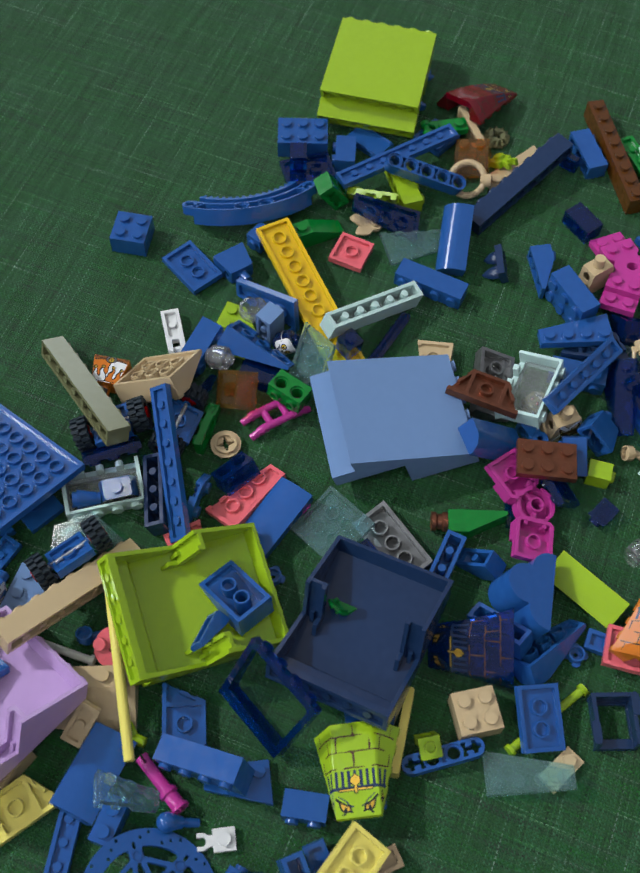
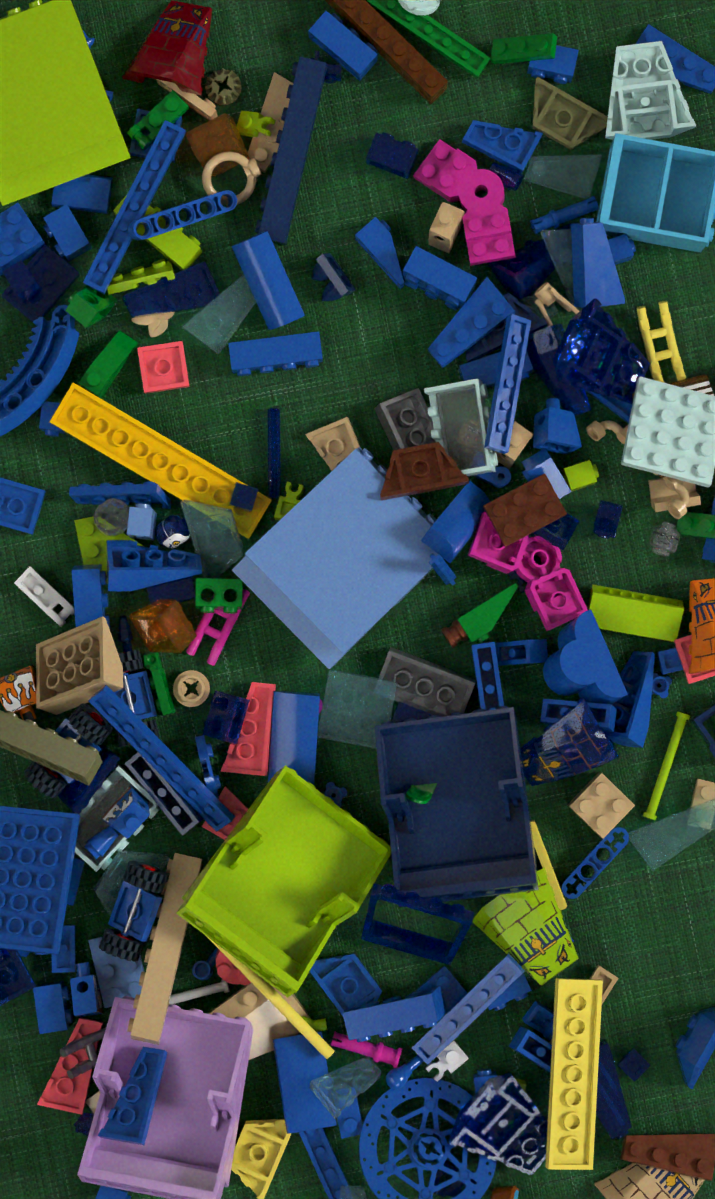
camera: 30 degrees left, 25 degrees up
tan plate [60,700,102,748] -> none
blue slope [190,610,230,652] -> none
blue slope [199,560,274,636] -> none
clear head [205,345,234,371] -> none
blue torso [213,242,253,284] -> none
light aqua brick [320,281,424,340] -> none
lime bracket [413,731,443,761] -> none
blue plate [514,683,566,754] -> none
none -> blue plate [412,954,525,1065]
none -> blue axle [429,553,457,586]

